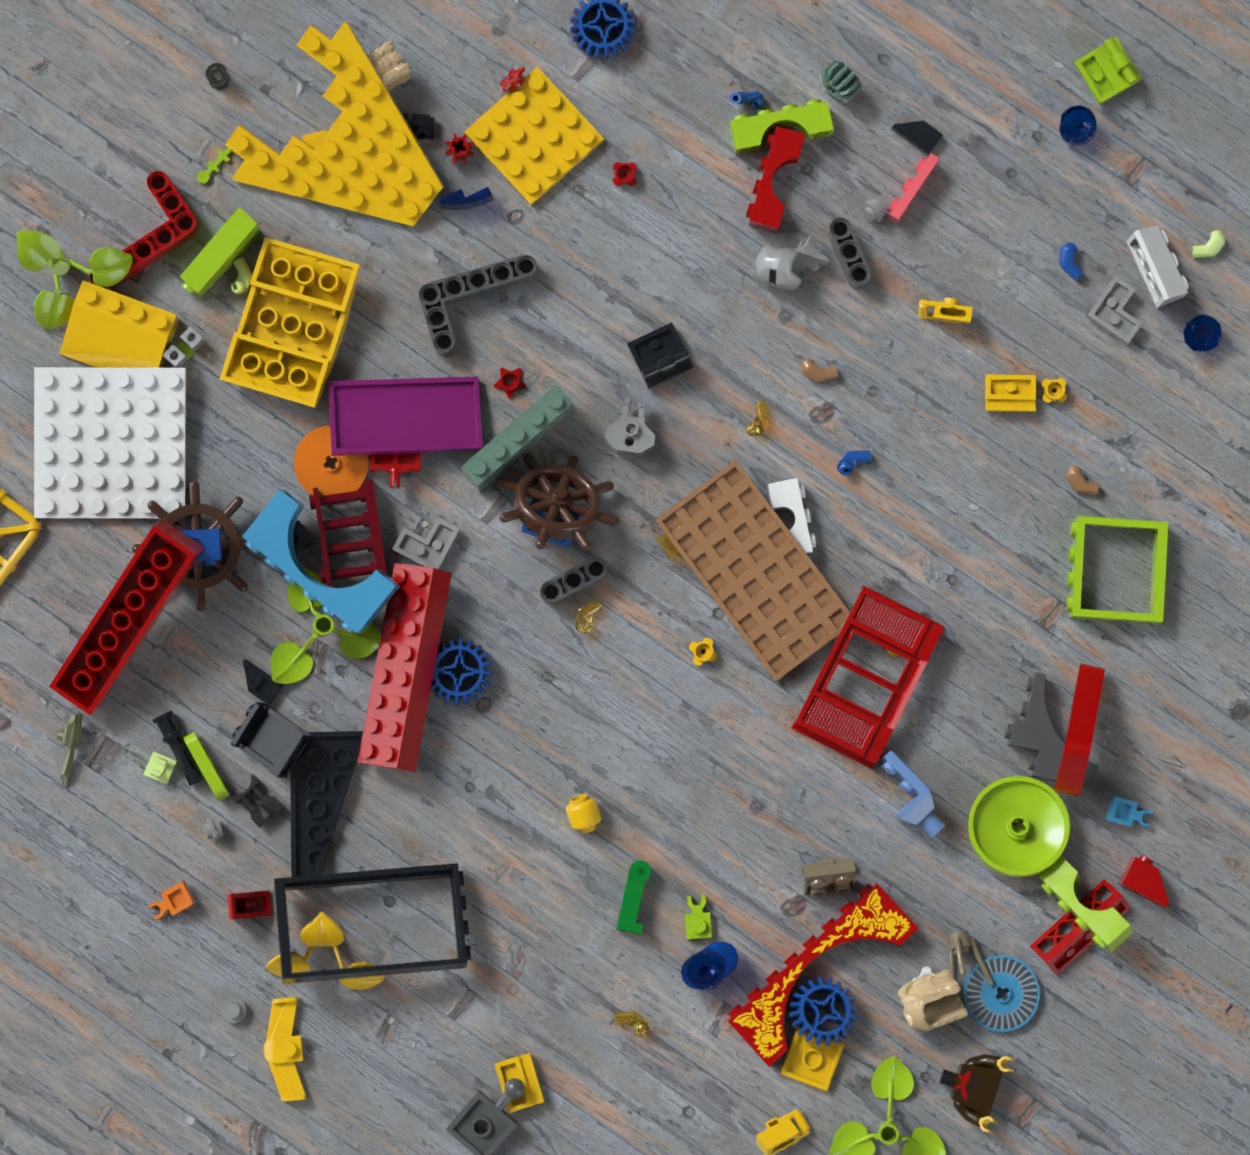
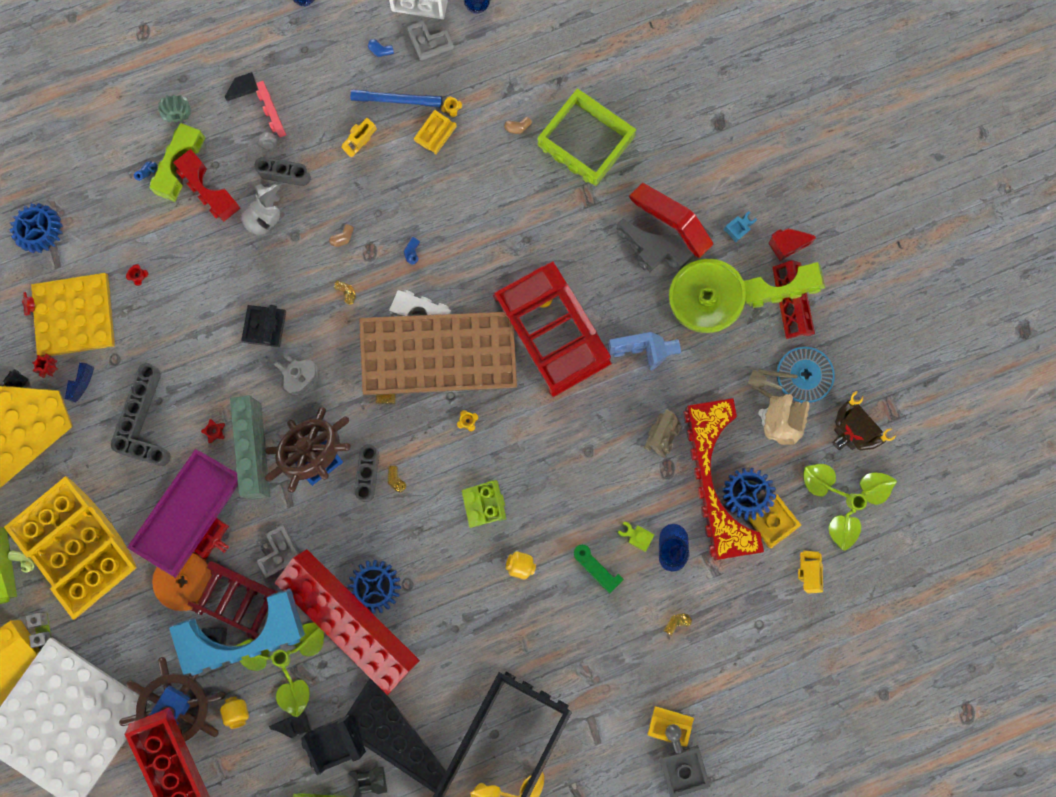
camera: 50 degrees left, 5 degrees down
none -> yellow head [220,696,249,729]
none -> blue piece [350,89,442,107]
none -> lime plate [461,480,507,528]

